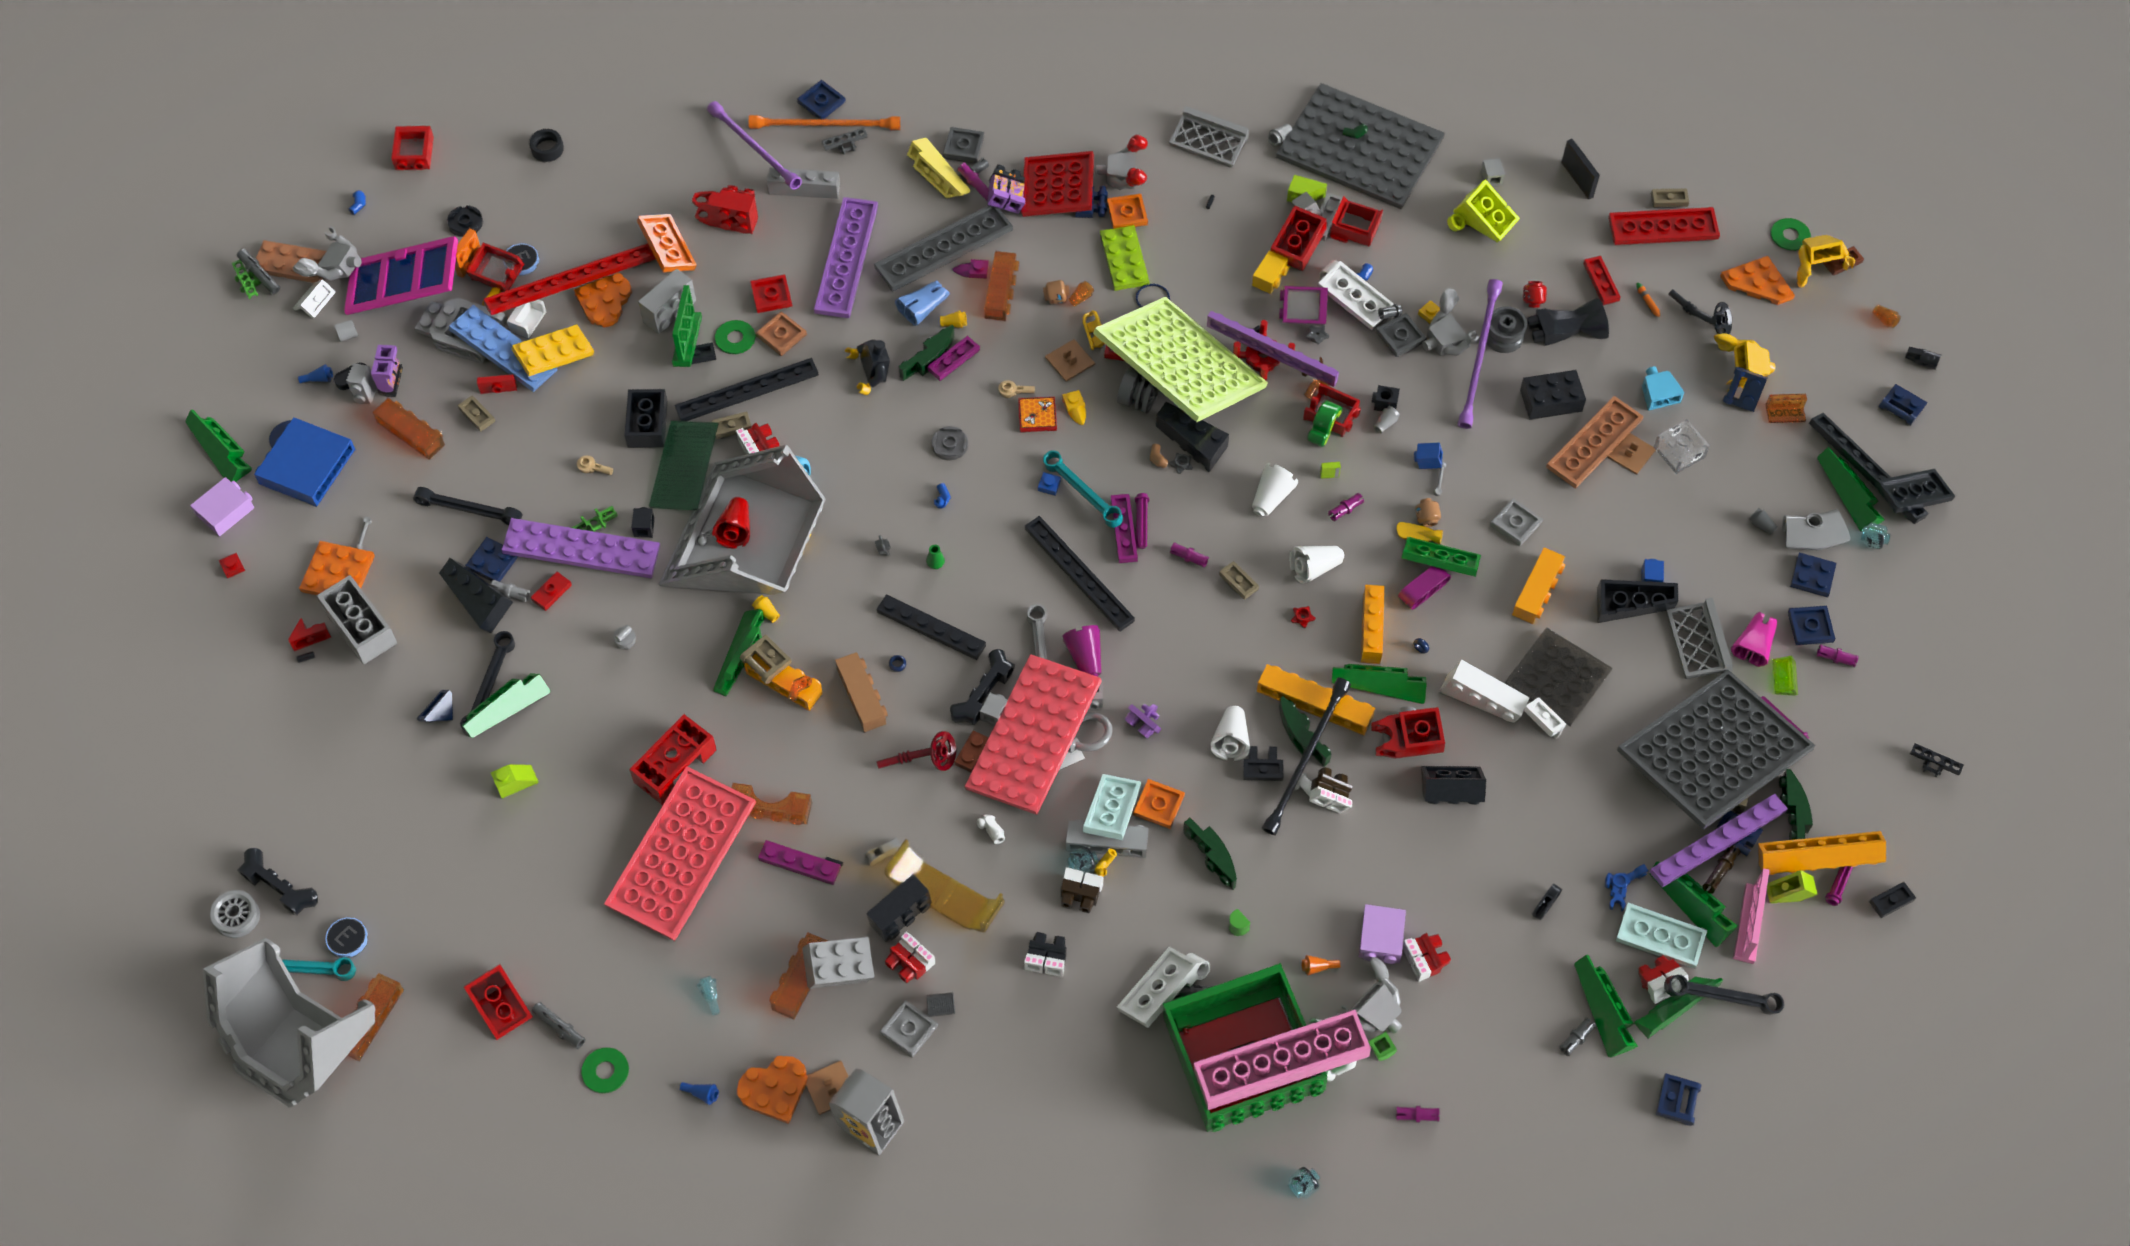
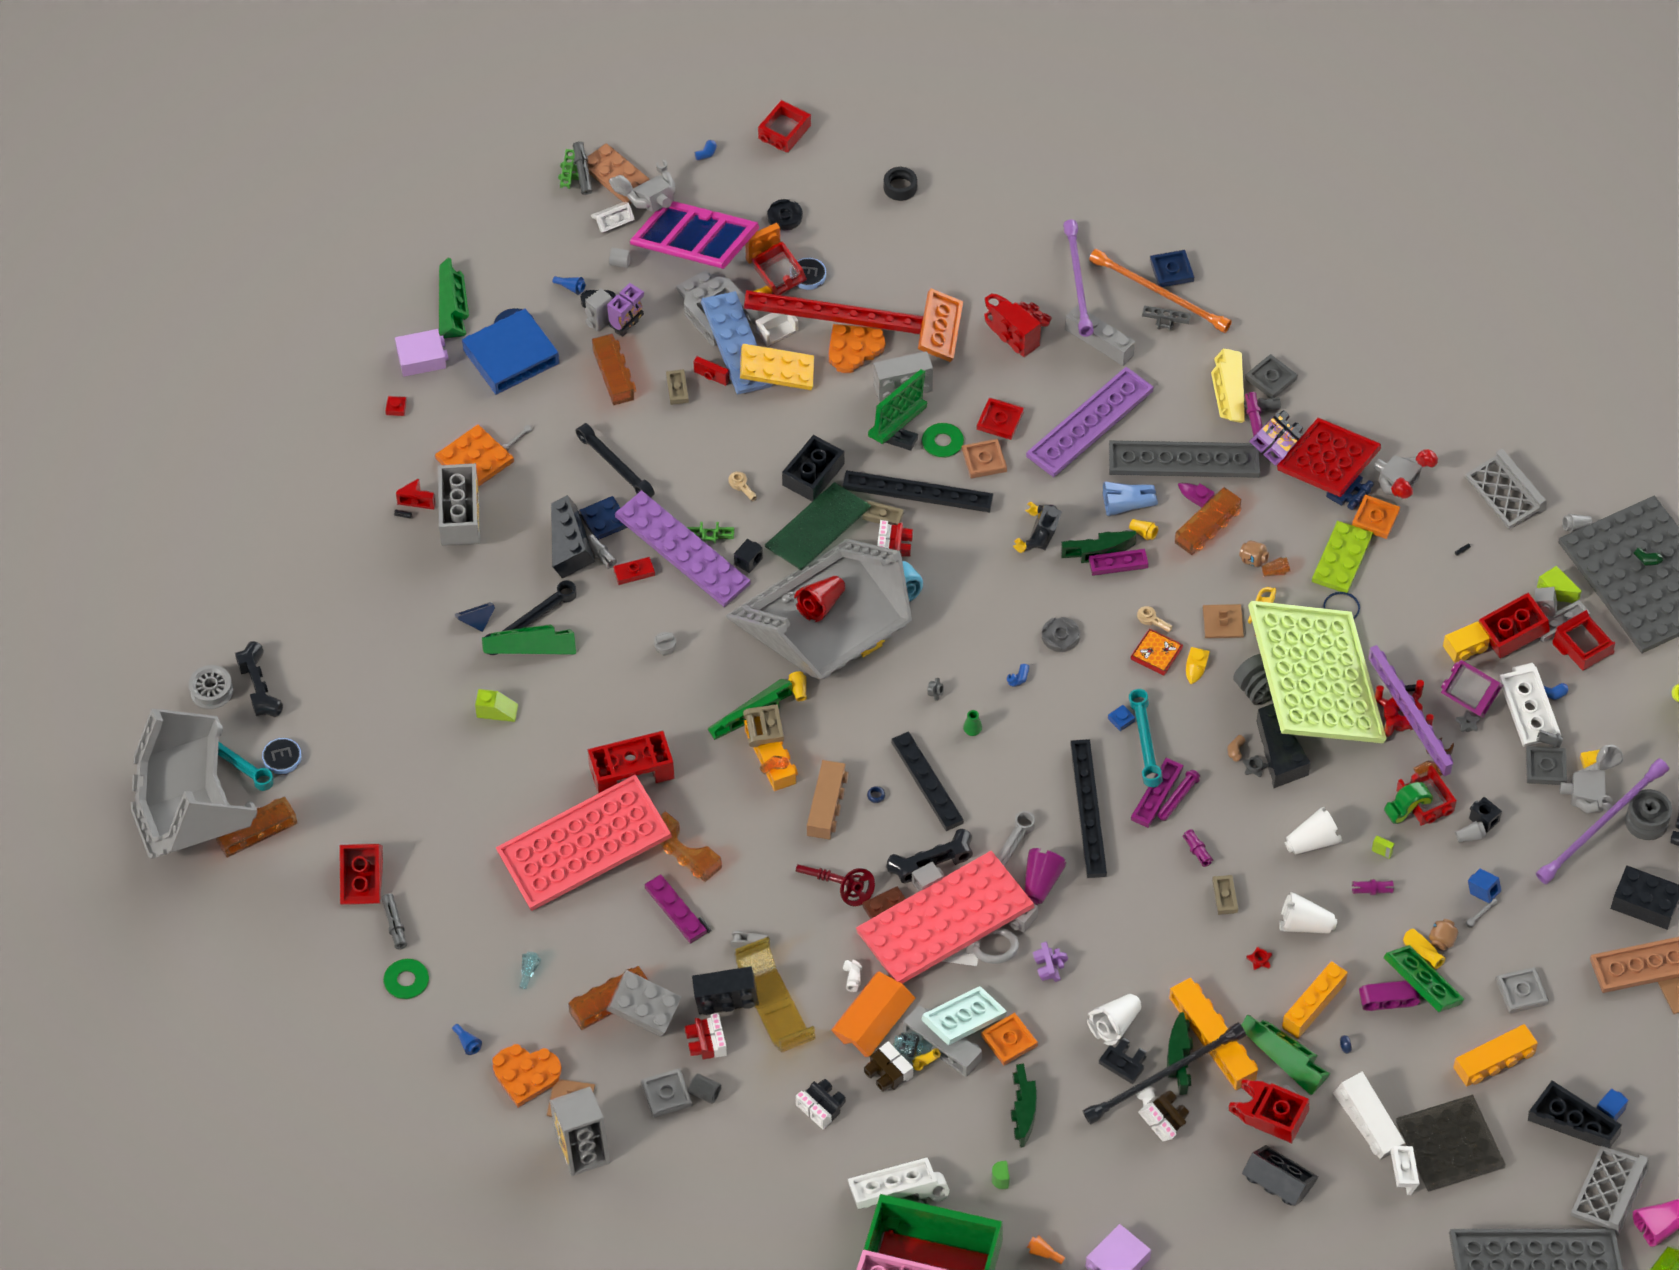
camera: 35 degrees right, 5 degrees down
none -> orange slope [831,971,915,1057]

